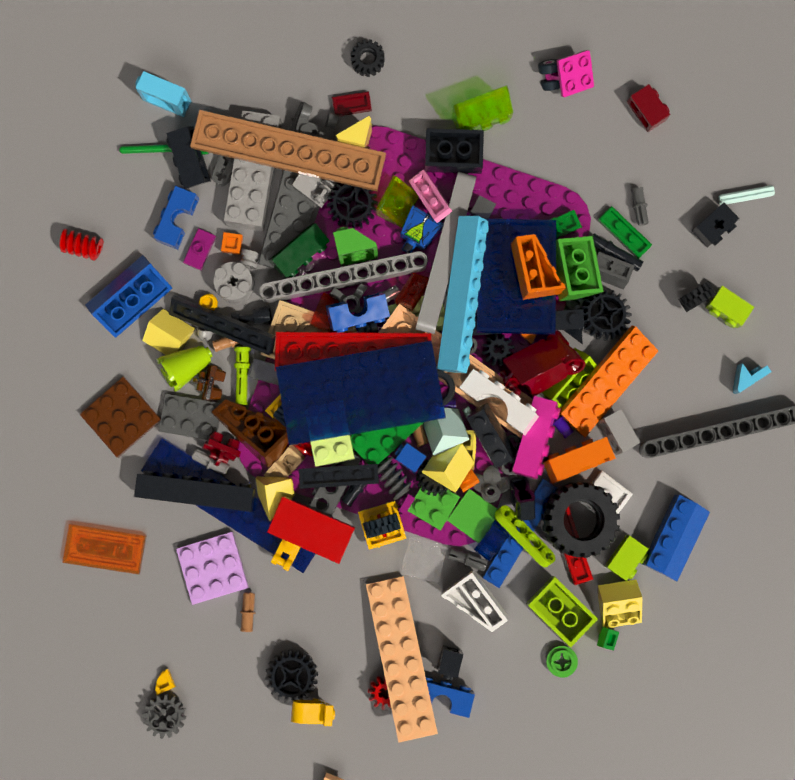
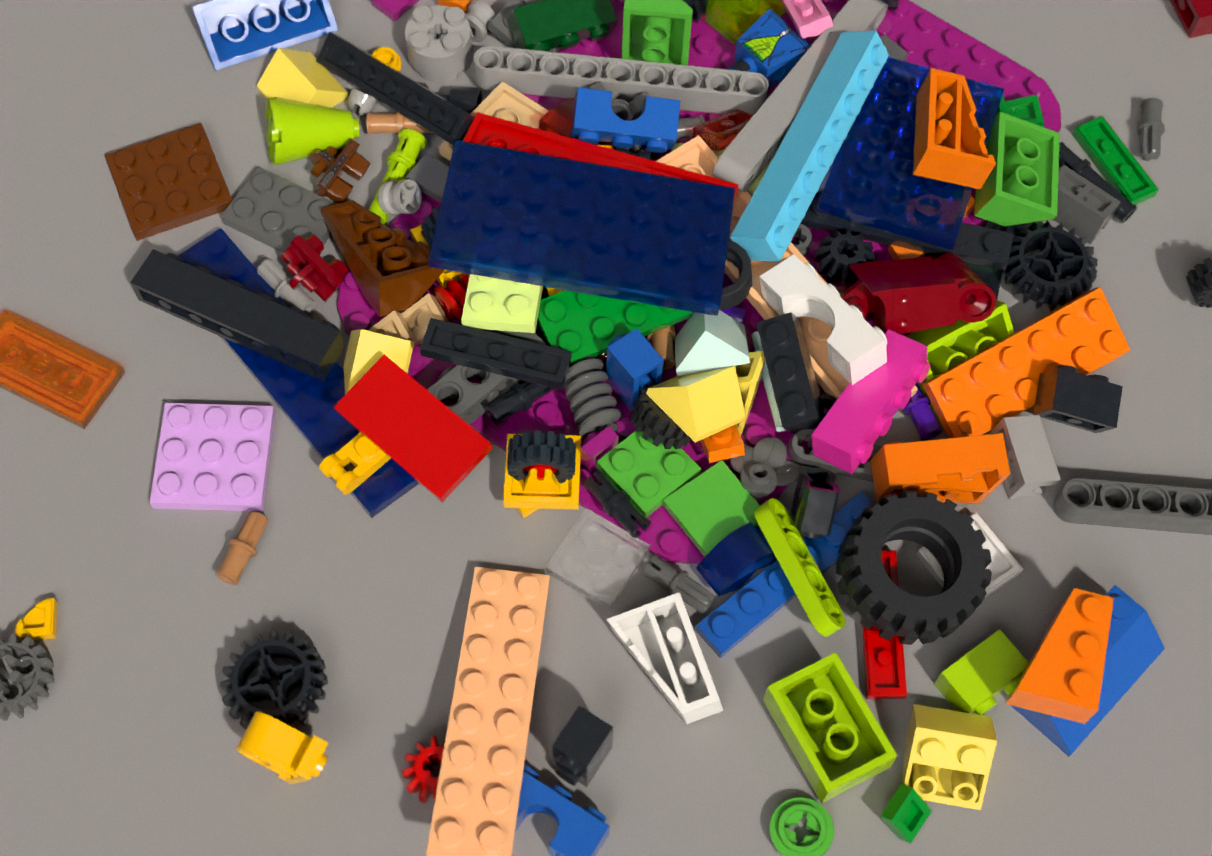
camera: 15 degrees right, 20 degrees down
none -> light grey wheel [378,179,422,215]
none -> black pin [584,470,651,538]
none -> orange wedge [1005,588,1114,724]
none -> black brick [1033,365,1123,433]

